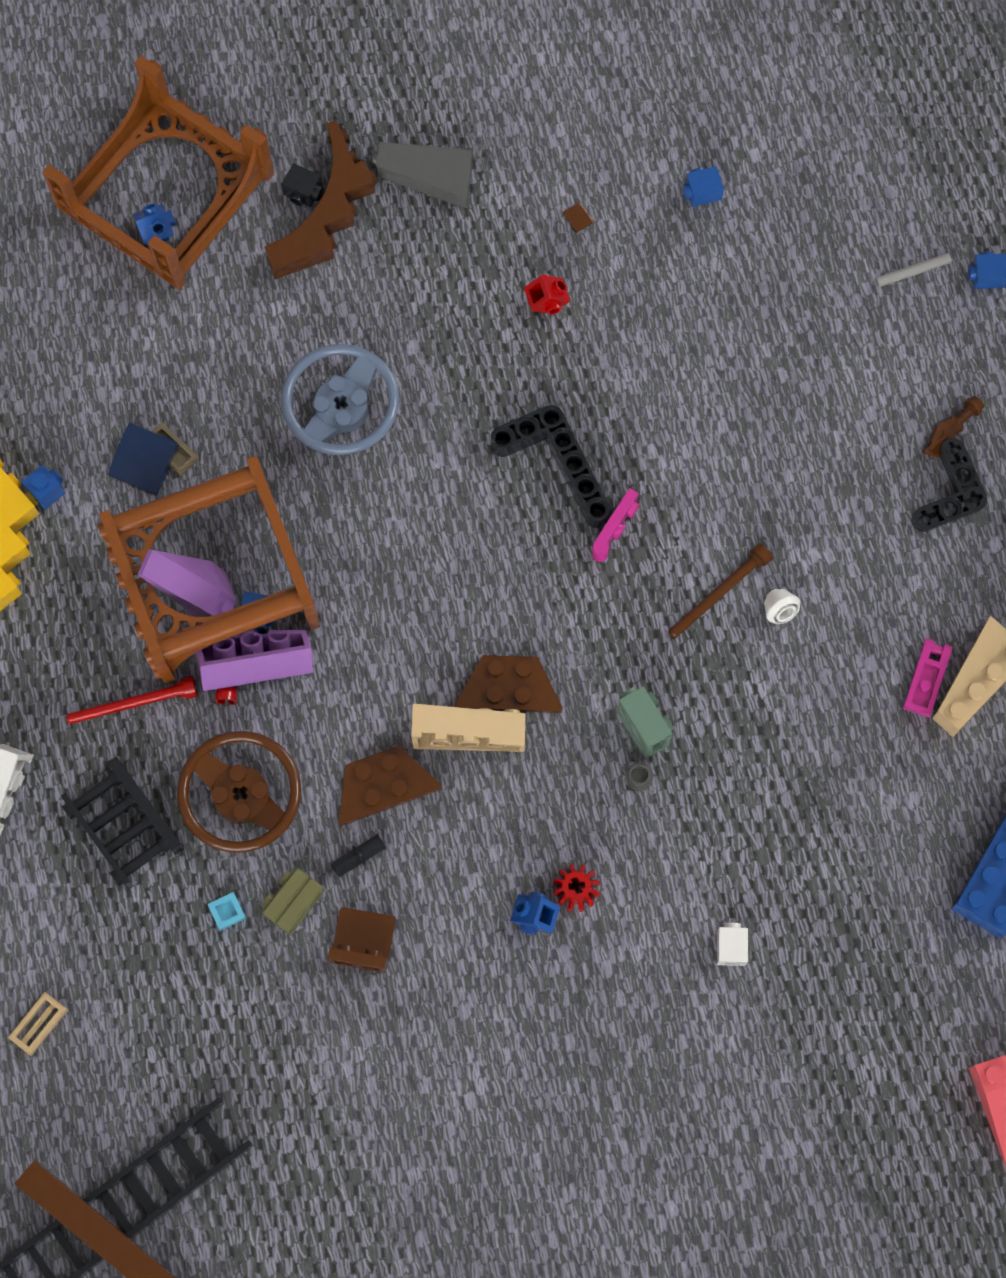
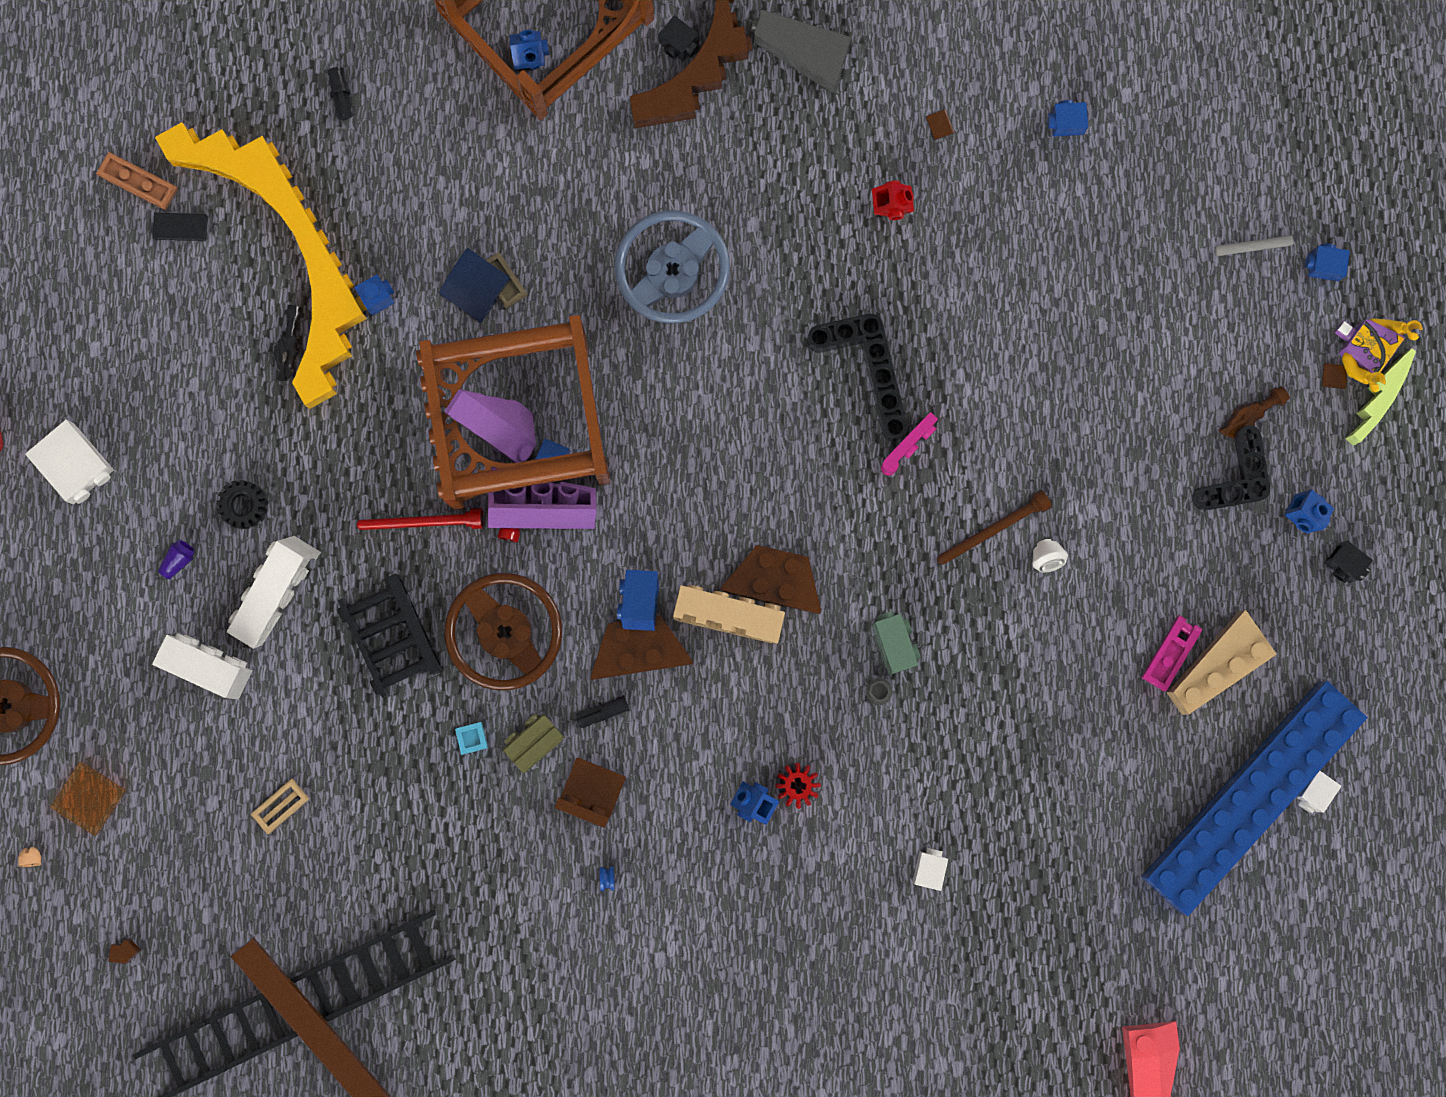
camera: 10 degrees right, 10 degrees up
none -> blue bush [600,866,615,891]
none -> blue brick [617,570,659,631]

